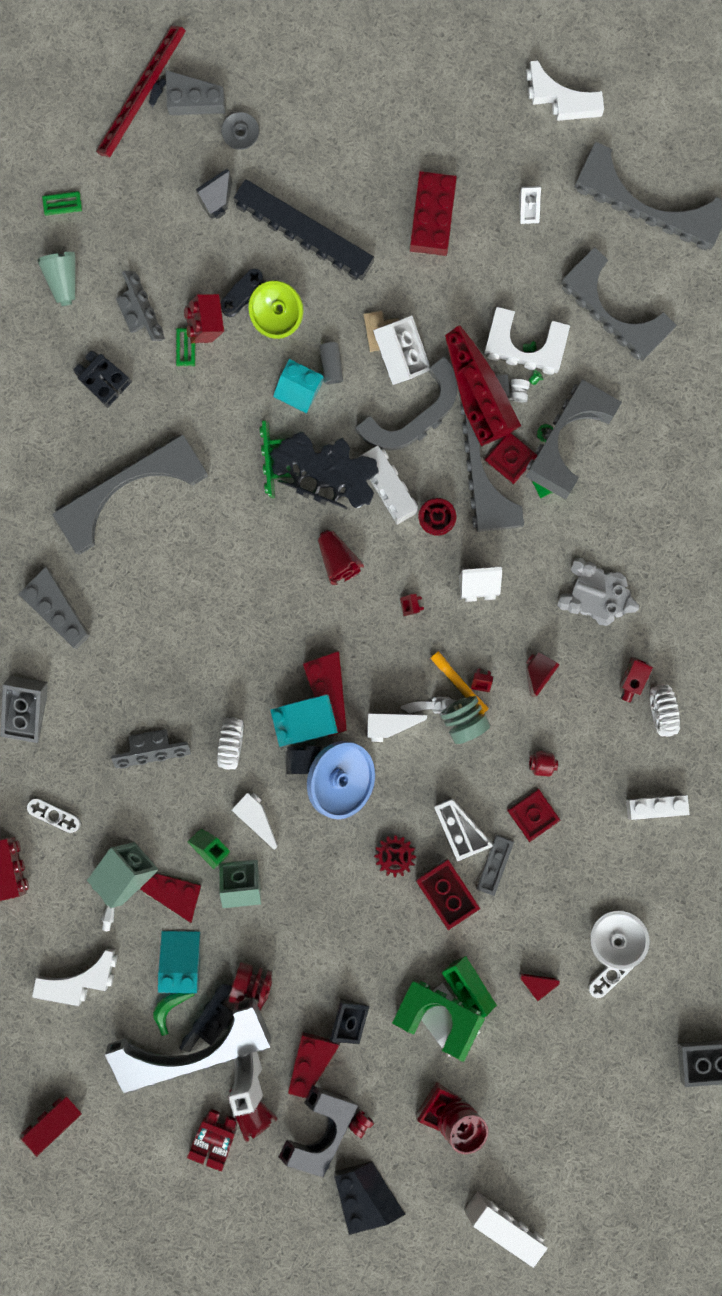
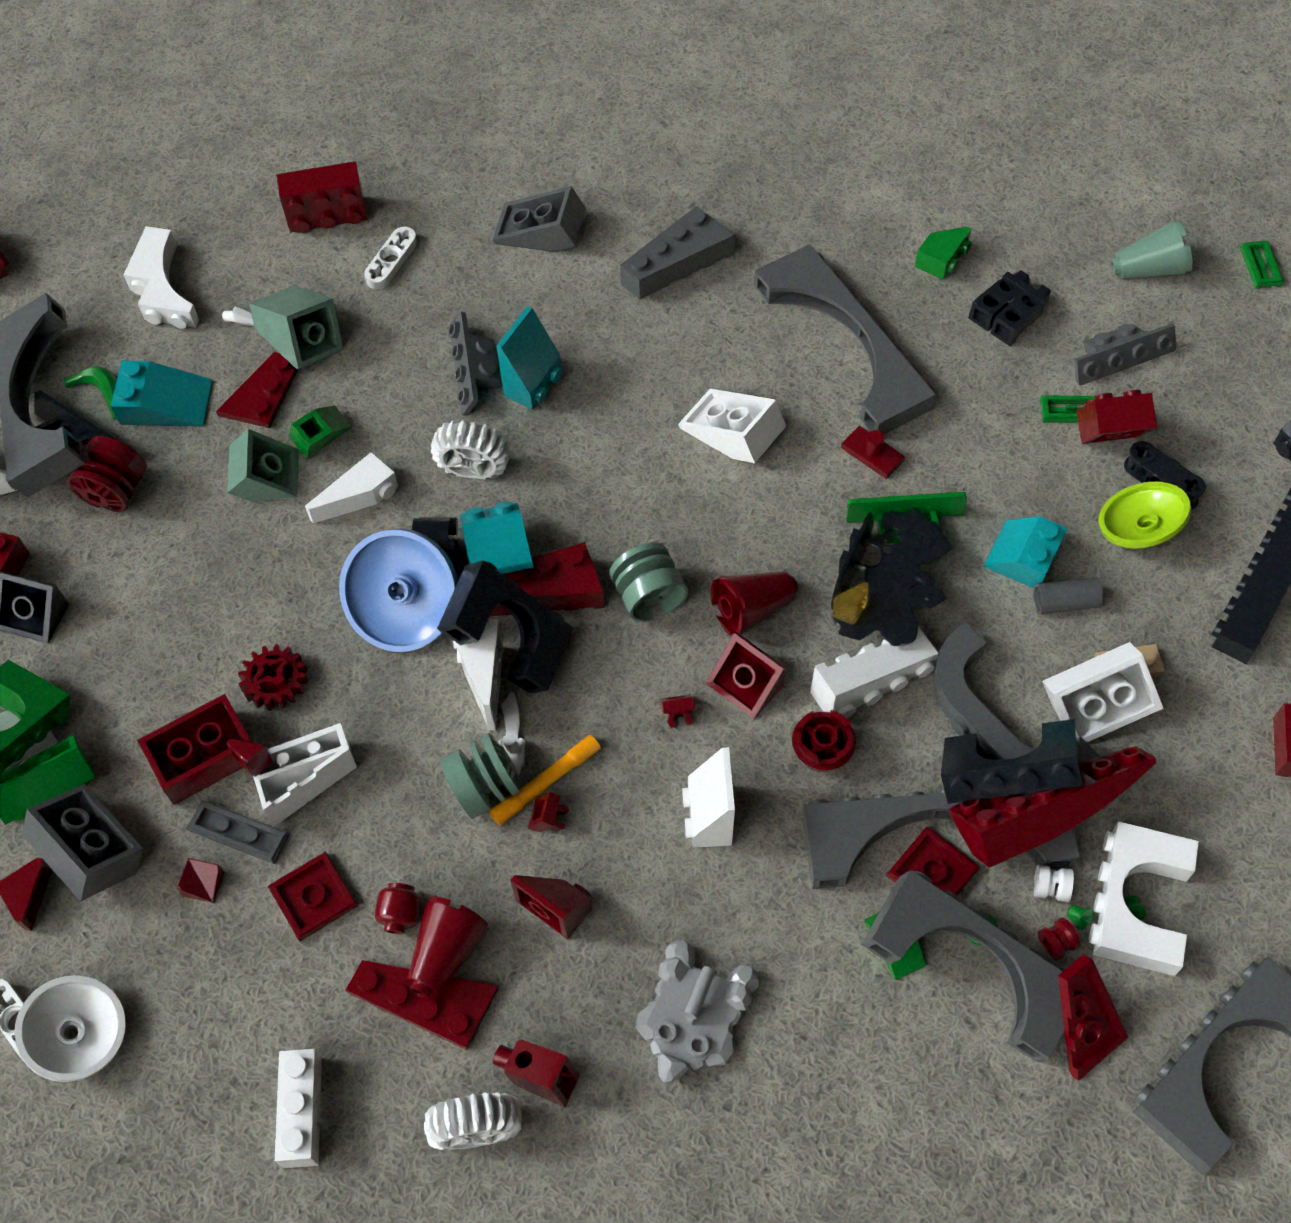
camera: 95 degrees right, 25 degrees down
none -> dark grey brick [22,784,143,902]
none -> dark red slope [177,858,225,903]
none -> dark red slope [227,739,273,777]
none -> dark red wing [345,960,499,1051]
none -> dark red cone [407,896,489,998]
none -> black arch [437,560,574,693]
none -> teal slope [496,306,563,410]
none -> sand green wheel [609,542,688,622]
none -> white slope [678,389,786,463]
none -> dark red slope [706,632,786,719]
none -> clear yellow slope [833,582,869,625]
none -> dark red tile [841,425,905,479]
none -> green slope [914,226,972,280]
none -> black arch [941,719,1083,804]
none -> dark red wheel [1038,917,1081,961]
none -> dark red wing [1058,954,1128,1081]

